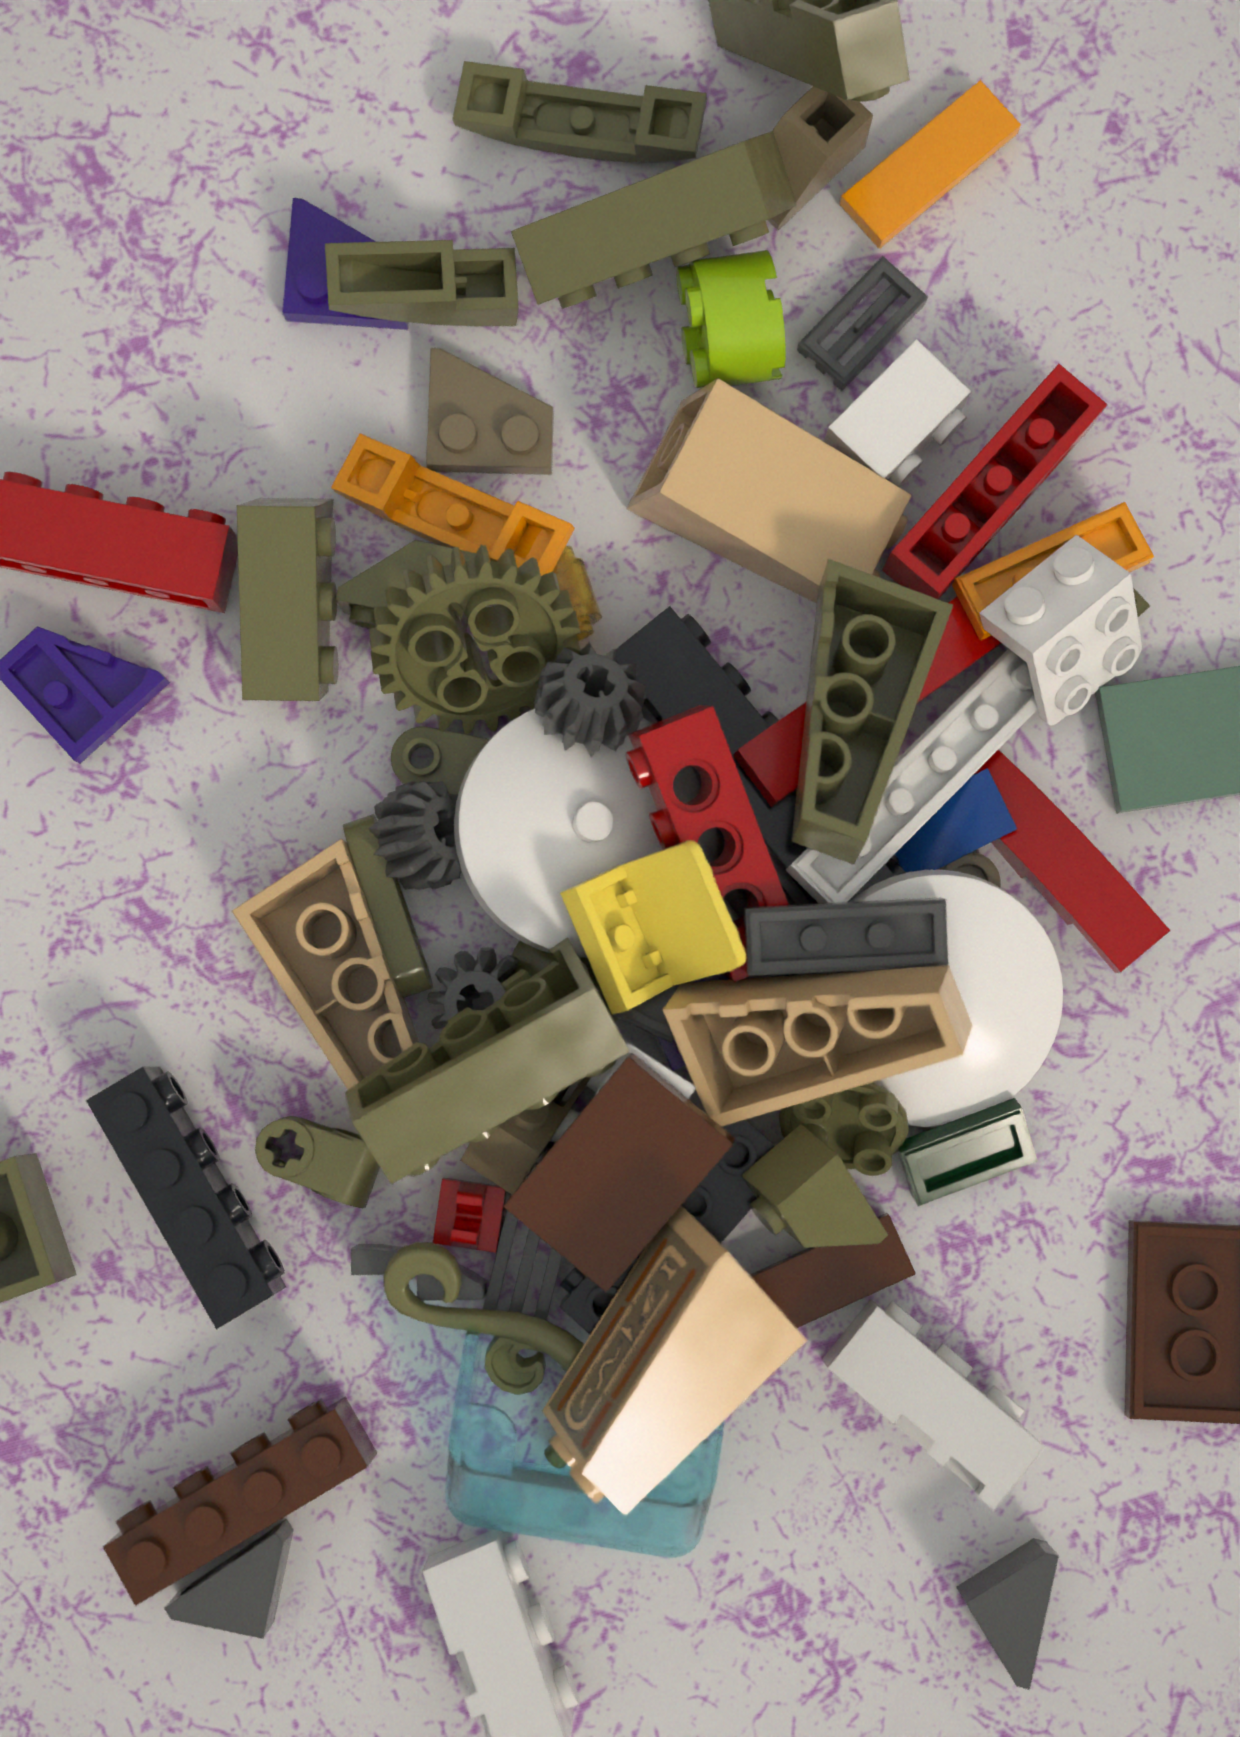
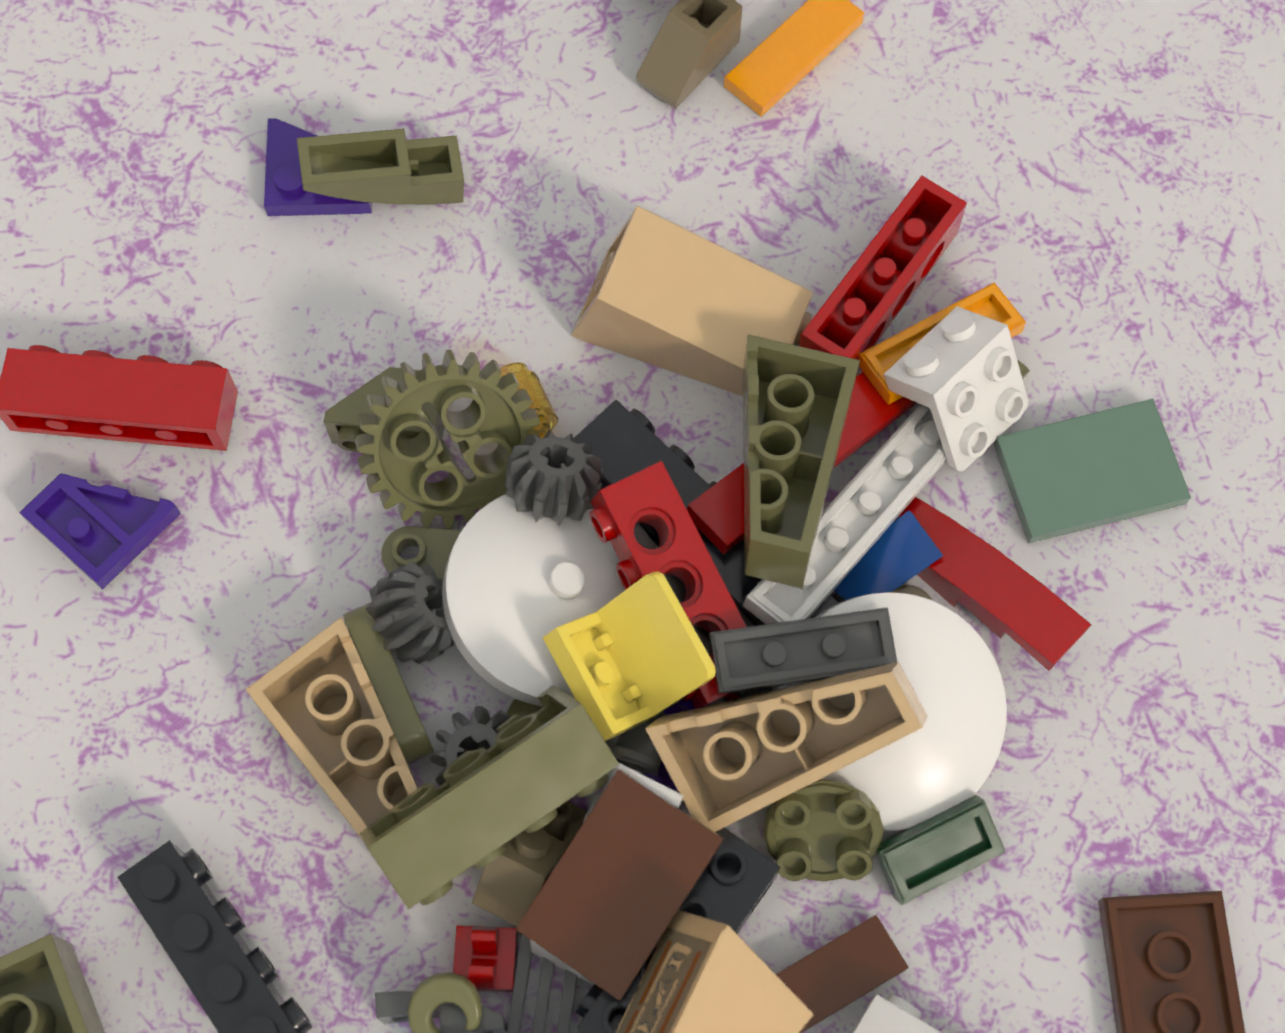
camera: 10 degrees left, 15 degrees down
olive wedge [236,498,338,701] -> none
olive piece [255,1116,380,1208] -> none
light orange slope [331,434,575,576] -> none
dark tan wing [426,348,554,475] -> none
olive slope [452,61,707,162] -> none
olive wedge [511,131,797,309] -> none
lime brick [676,250,786,388] -> none
olive slope [742,1124,888,1248] -> none
dark grey tile [797,256,928,391] -> none
white brick [824,339,971,487] -> none

